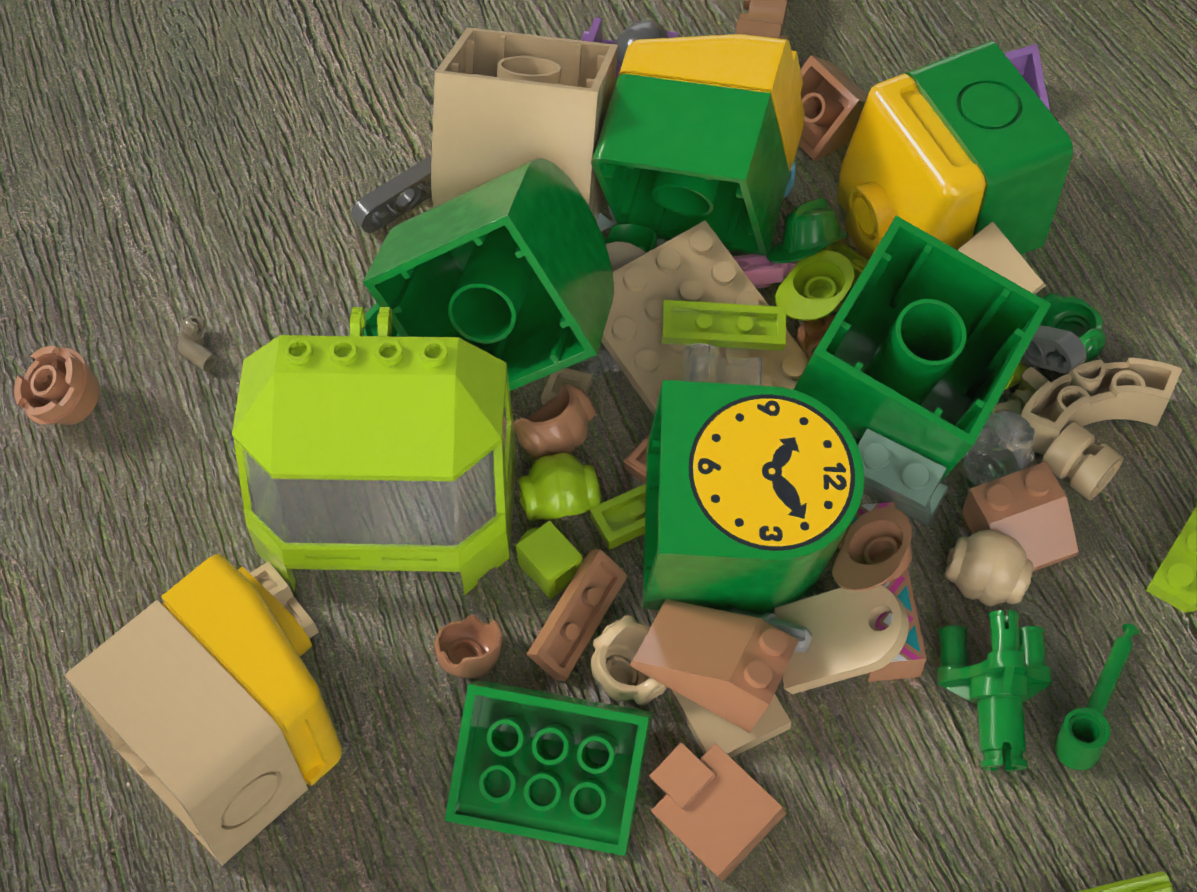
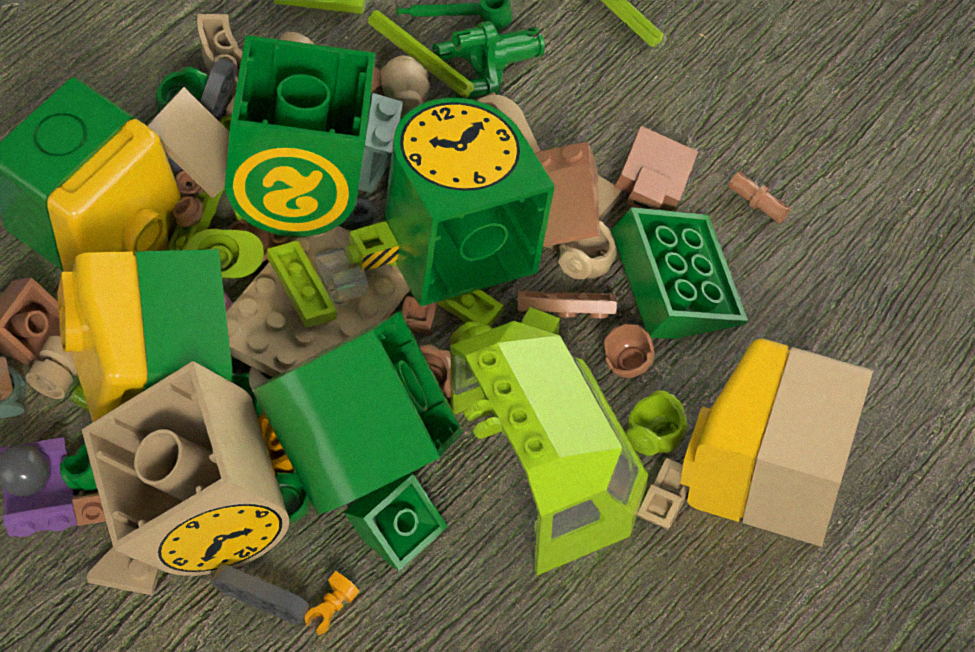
camera: 120 degrees left, 0 degrees up
none -> light orange piece [305,571,360,635]
none -> lime axle [367,10,474,98]
none -> lime hair [626,390,688,456]

